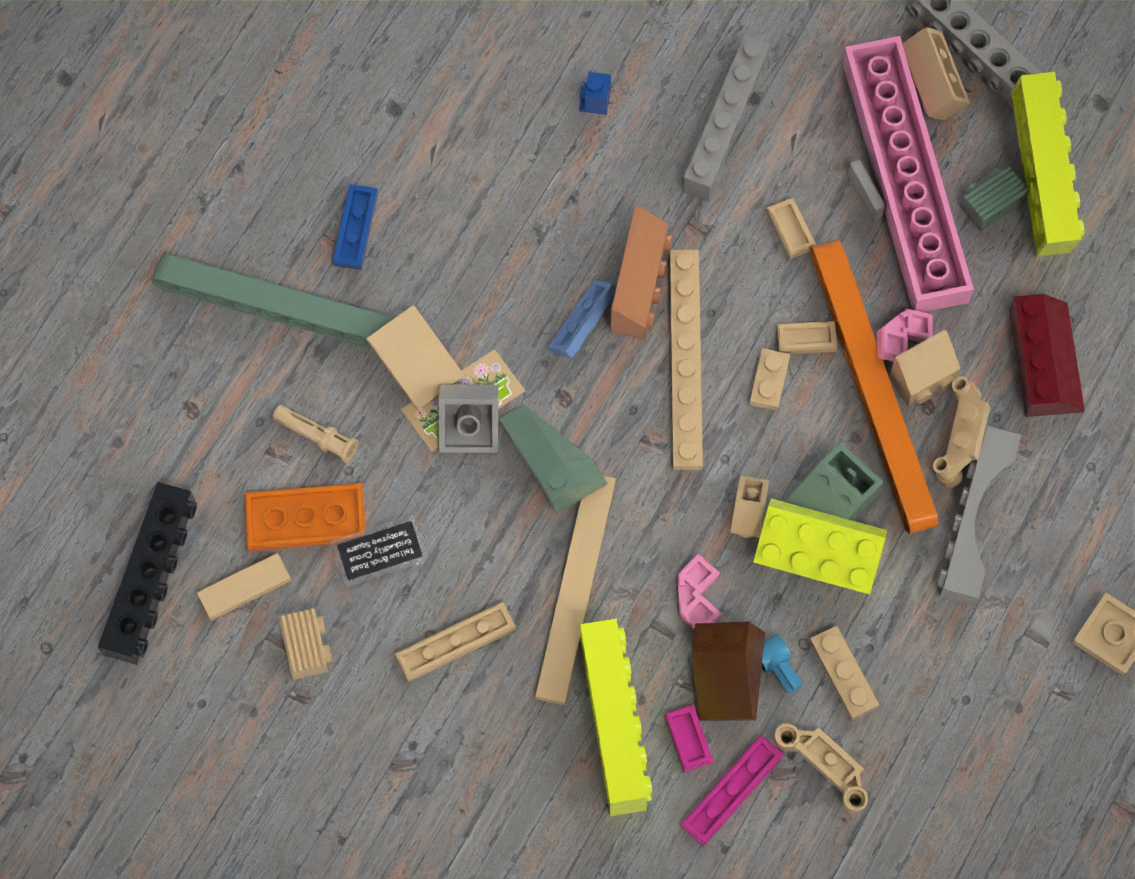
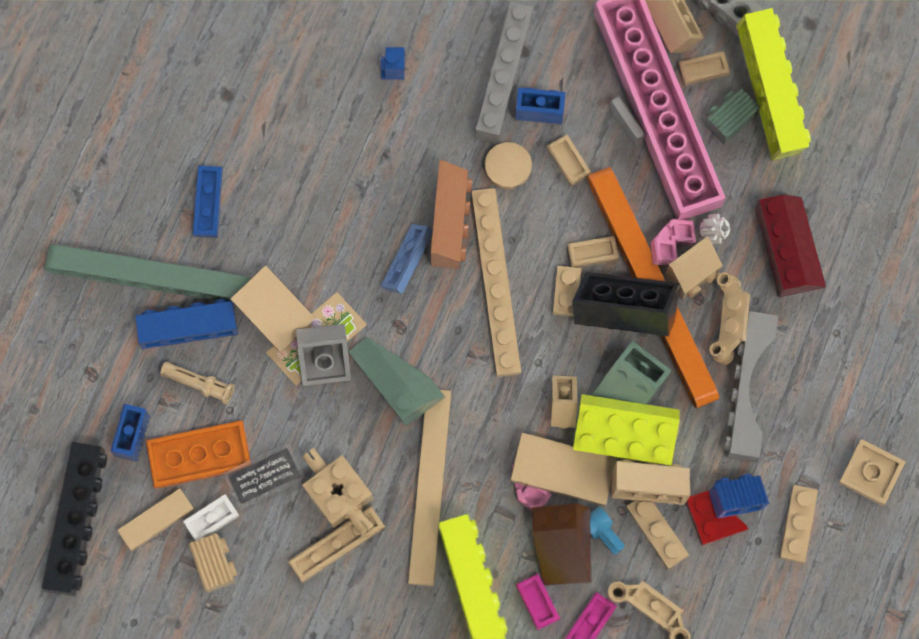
camera: 10 degrees left, 5 degrees up
none -> blue brick [110,404,151,462]
none -> blue brick [135,299,238,349]
none -> white plate [183,494,239,541]
none -> tan brick [302,448,374,536]
none -> tan tile [485,142,532,189]
none -> tan tile [510,433,617,507]
none -> blue brick [515,88,565,124]
none -> black slope [572,272,680,336]
none -> tan brick [611,460,690,505]
none -> tan tile [678,51,730,86]
none -> red wing [686,490,748,546]
none -> white gear [700,214,730,244]
none -> blue brick [709,474,769,518]
none -> tan plate [779,485,818,564]

